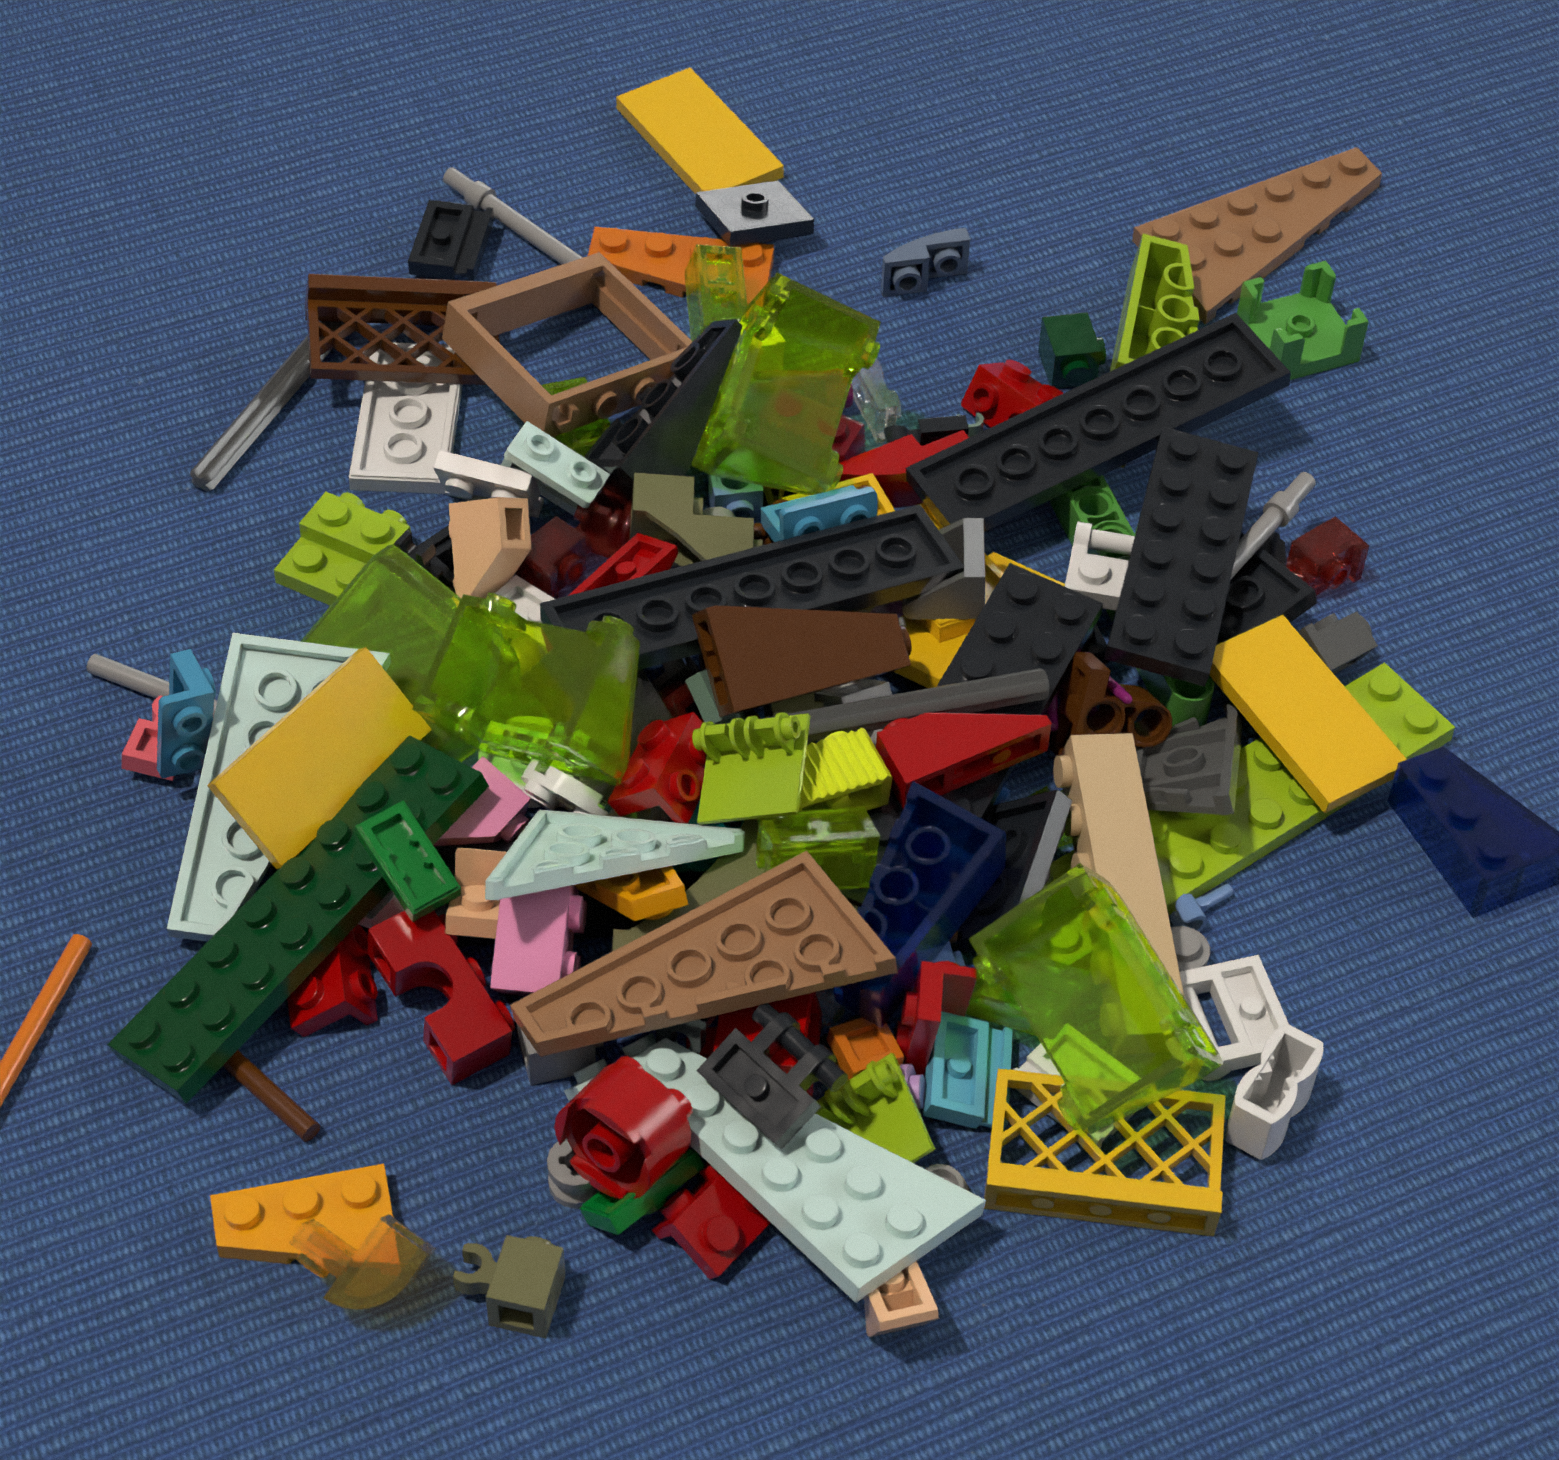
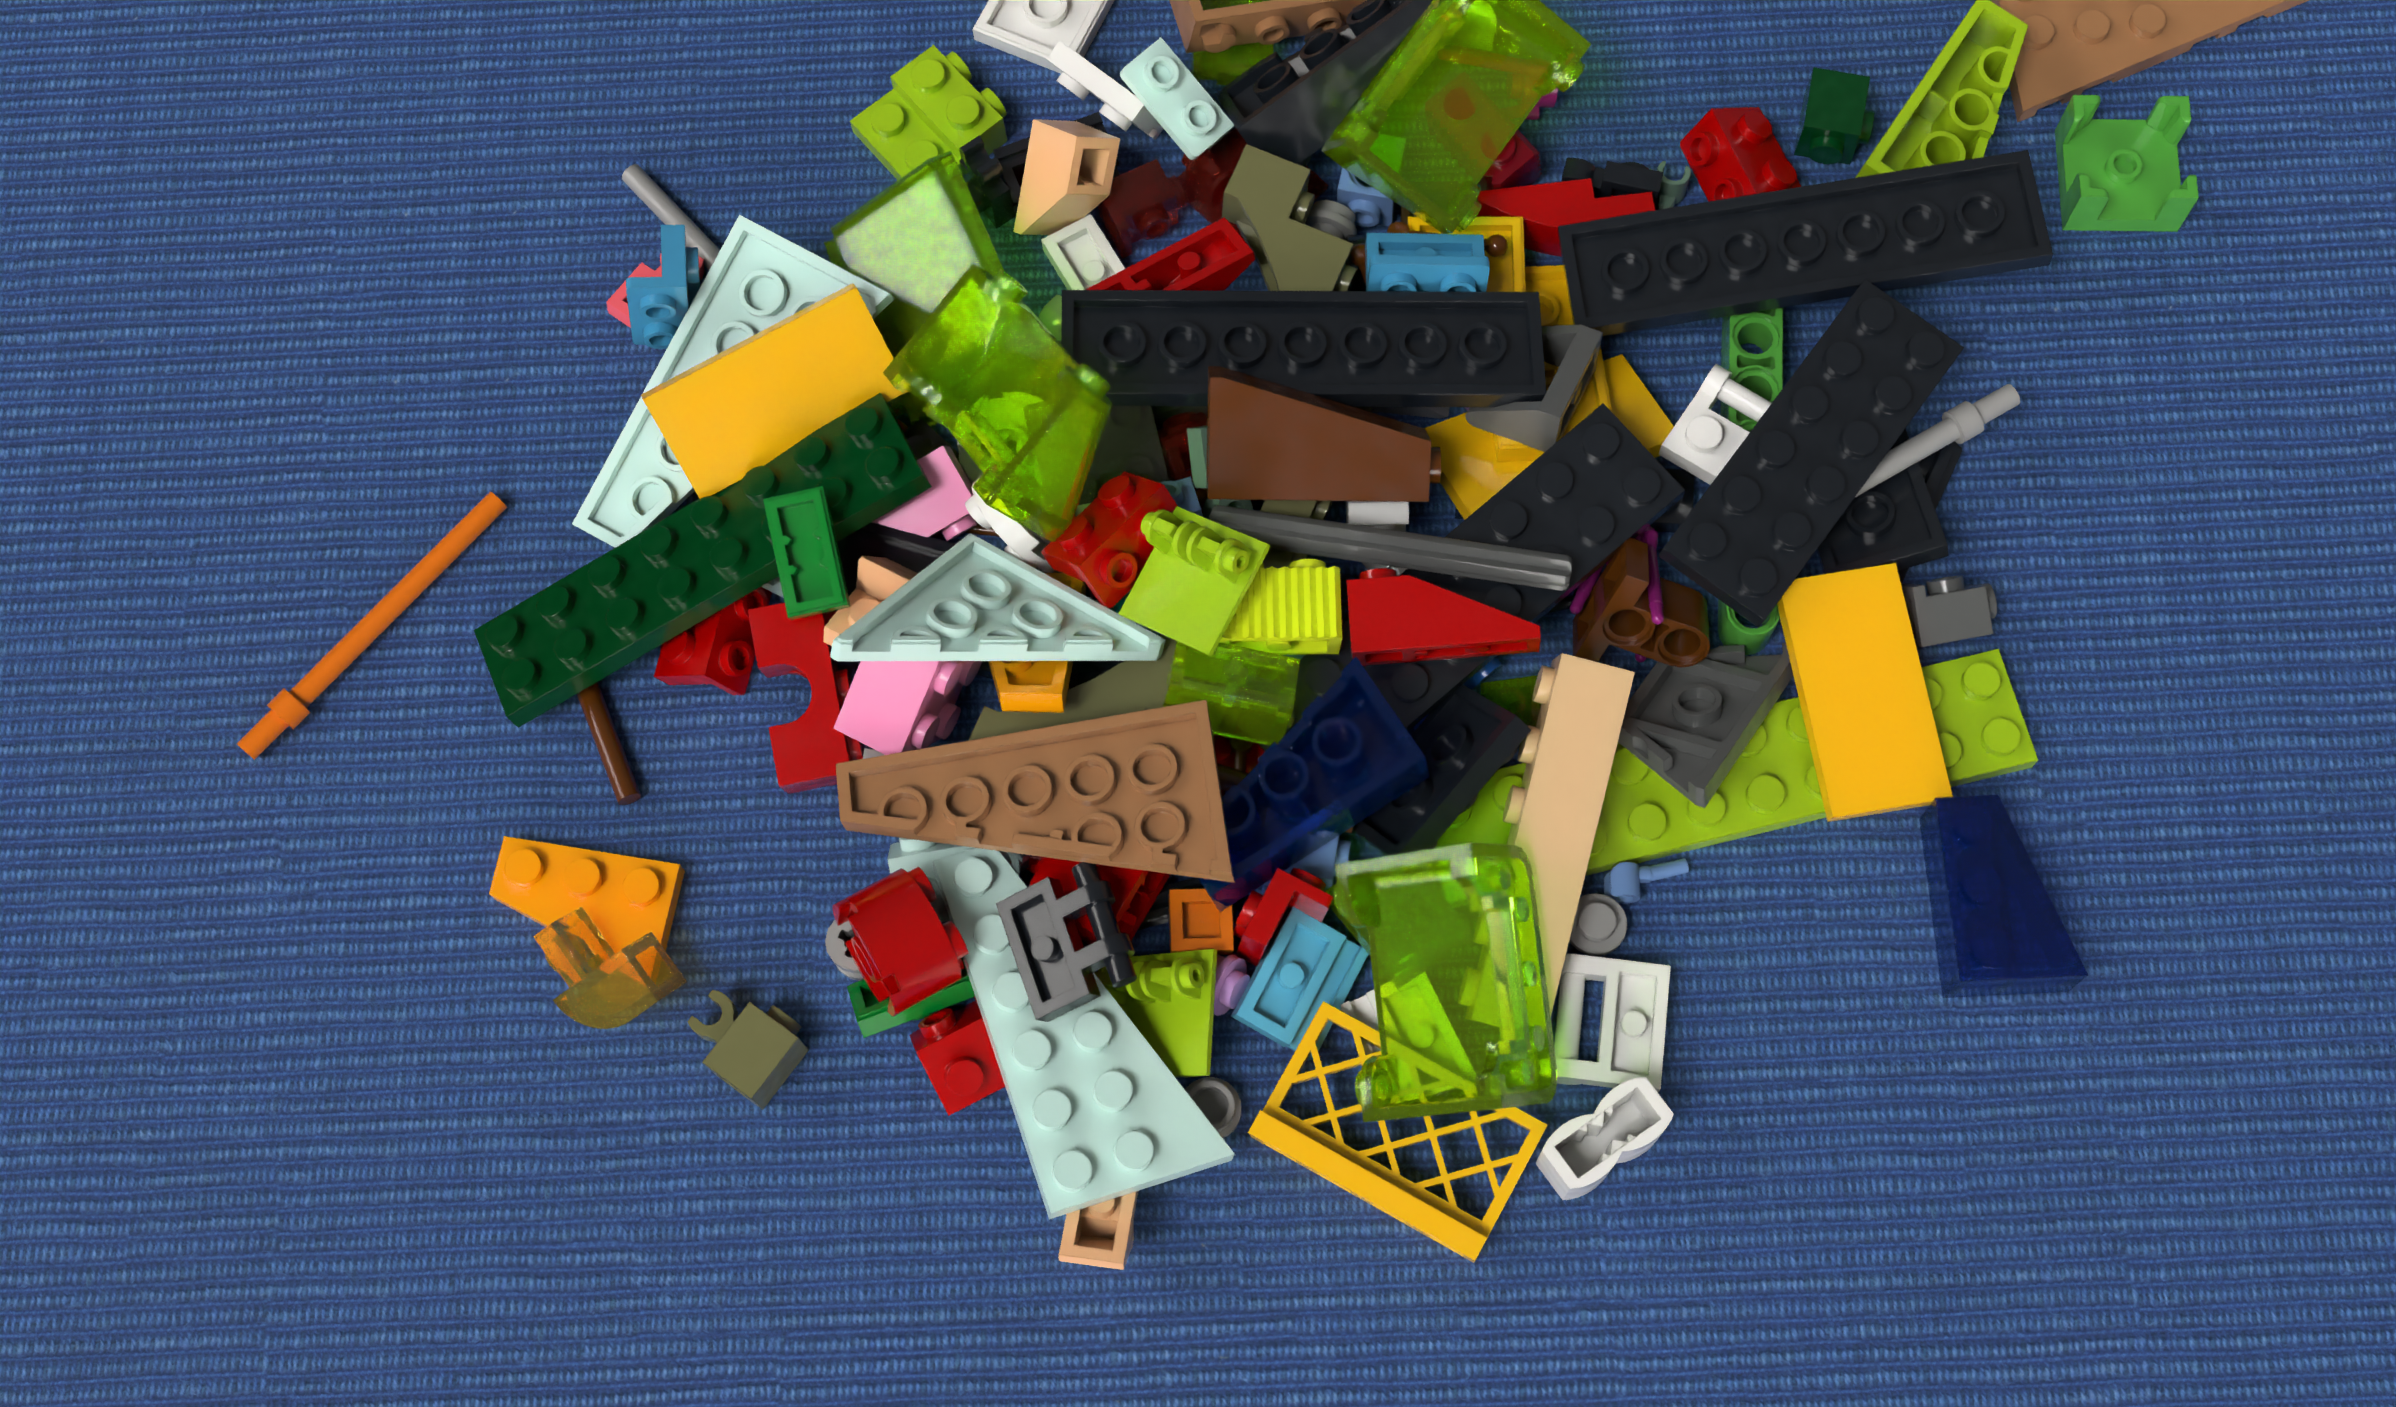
camera: 30 degrees right, 20 degrees up
clear plate [843,341,901,443] -> none
clear red brick [1286,516,1369,596] -> none

